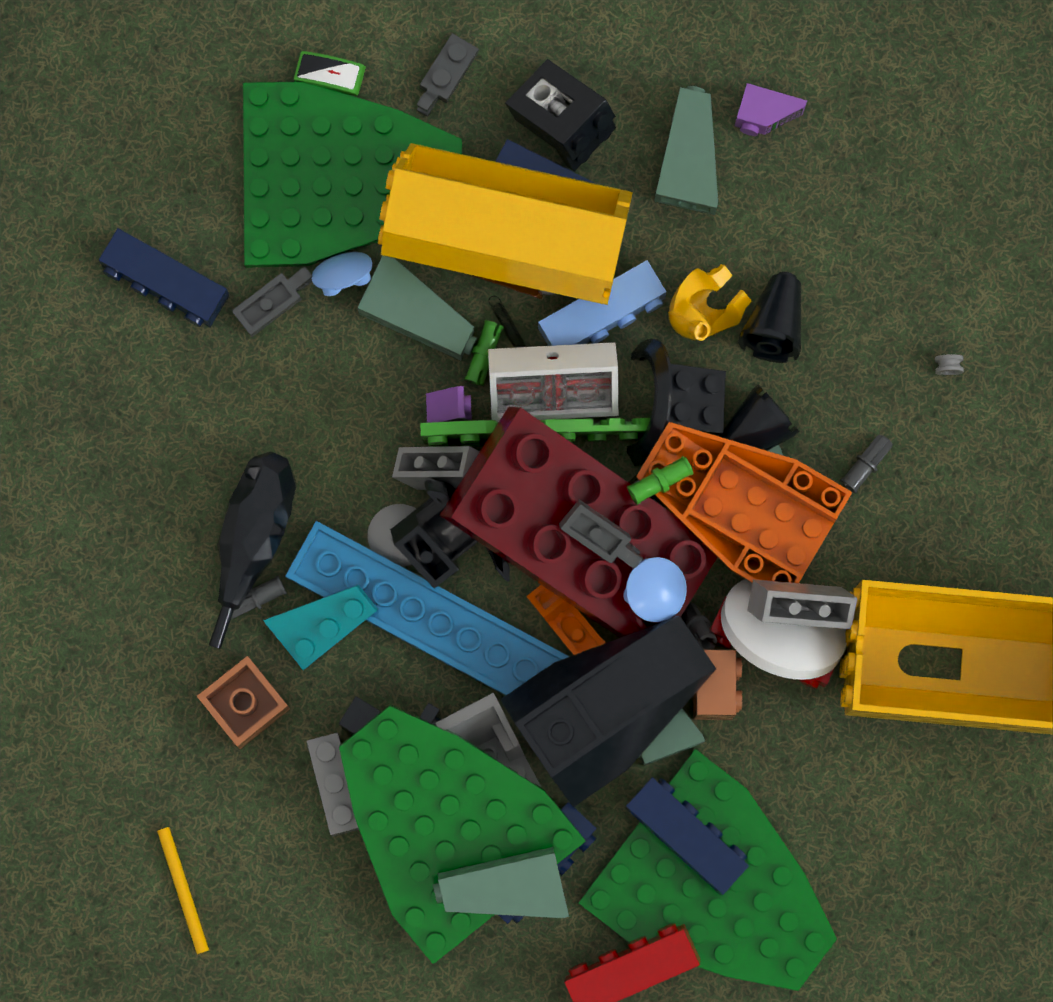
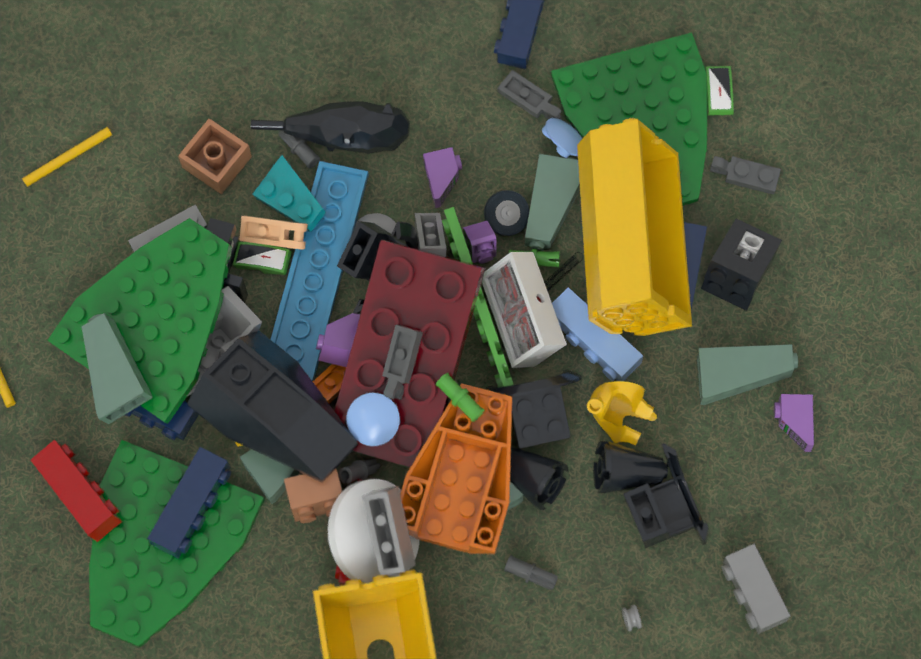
camera: 80 degrees right, 10 degrees down
none -> slope [233,242,292,275]
none -> light nougat plate [239,216,308,249]
none -> medium lavender slope [316,313,360,367]
none -> medium lavender slope [423,147,462,208]
none -> black wheel [484,190,529,236]
none -> black piece [623,443,709,548]
none -> light grey brick [722,544,790,634]

